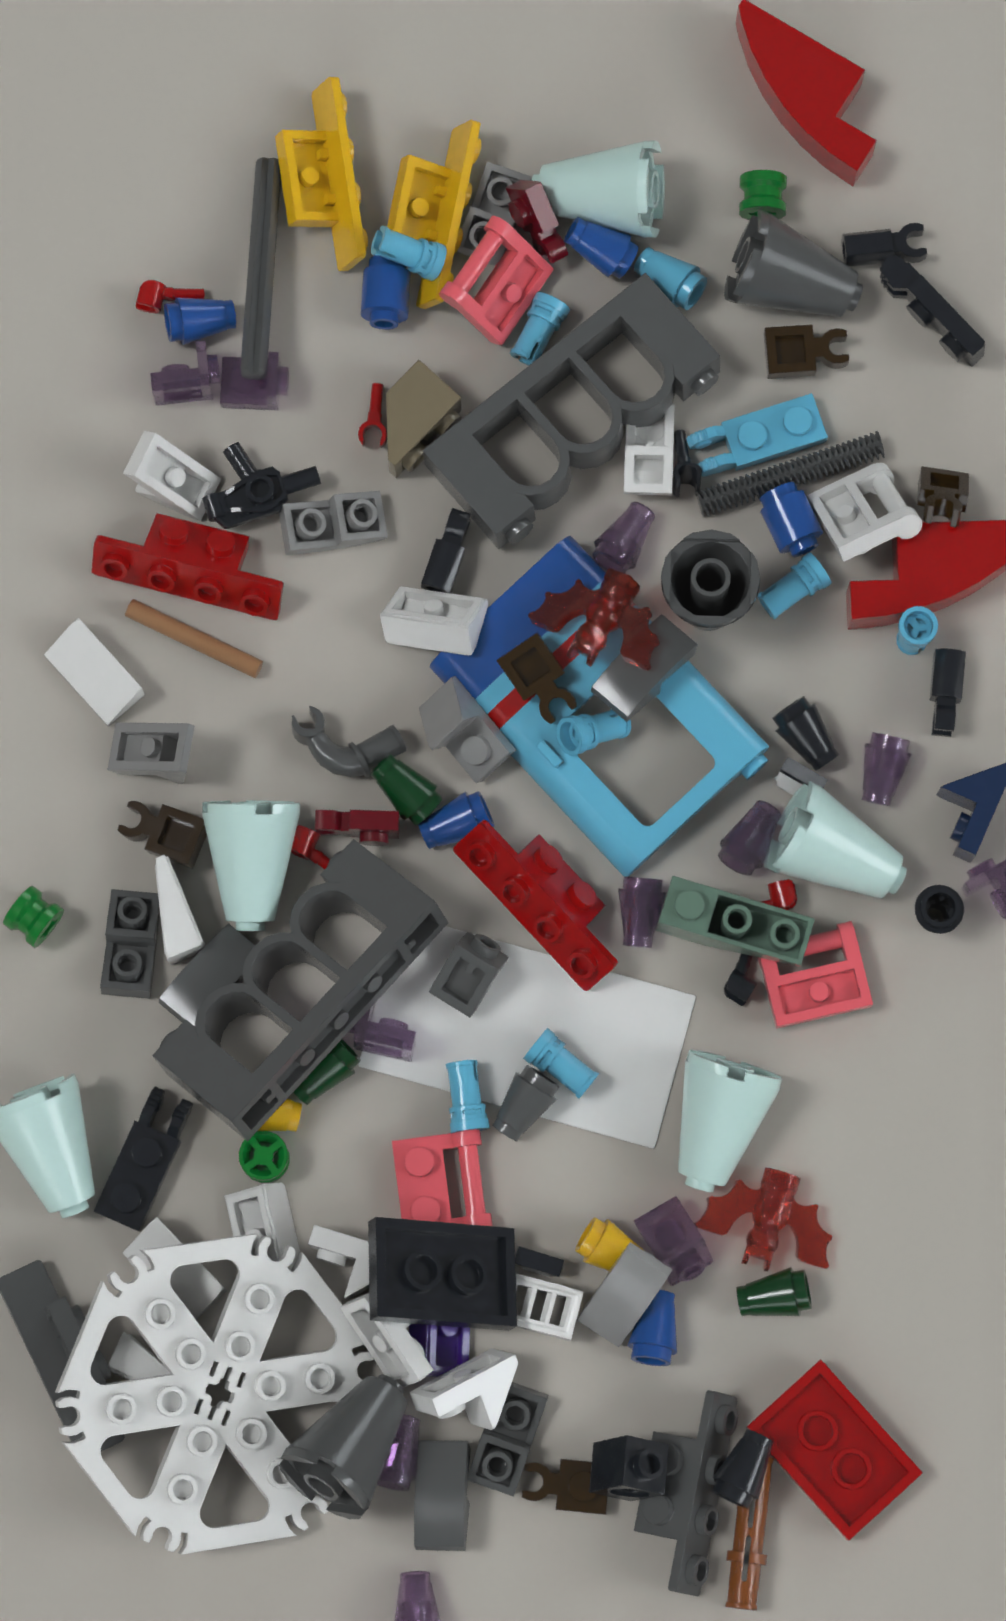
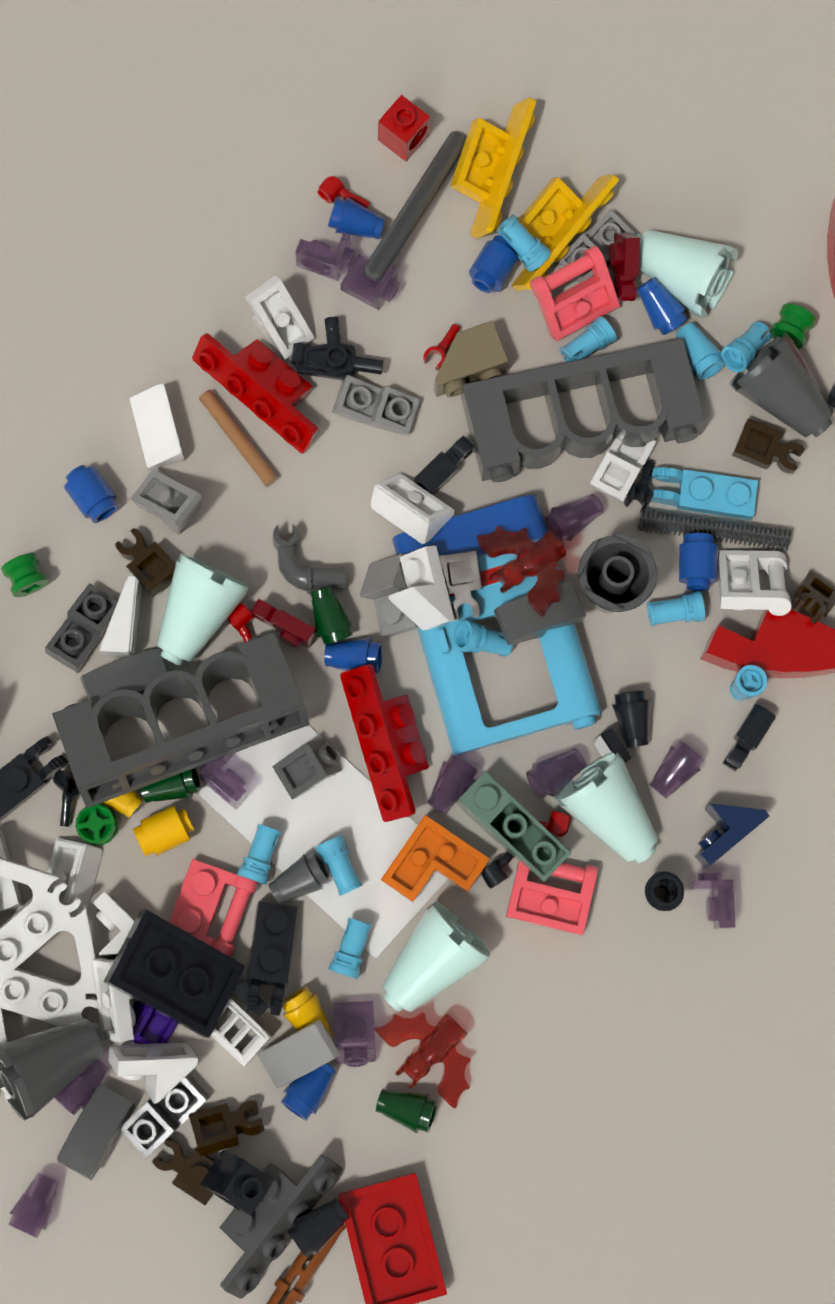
camera: 20 degrees right, 0 degrees up
none -> black hand [53,769,79,827]
none -> blue brick [64,465,119,523]
none -> yellow brick [133,805,195,857]
none -> dark brown plate [189,1100,264,1156]
none -> black hinge [246,901,298,1016]
none -> medium azure pin [328,917,372,979]
none -> red brick [378,95,430,162]
none -> orange plate [381,815,490,902]
none -> white slope [388,546,455,631]
none -> medium azure pin [721,322,771,372]

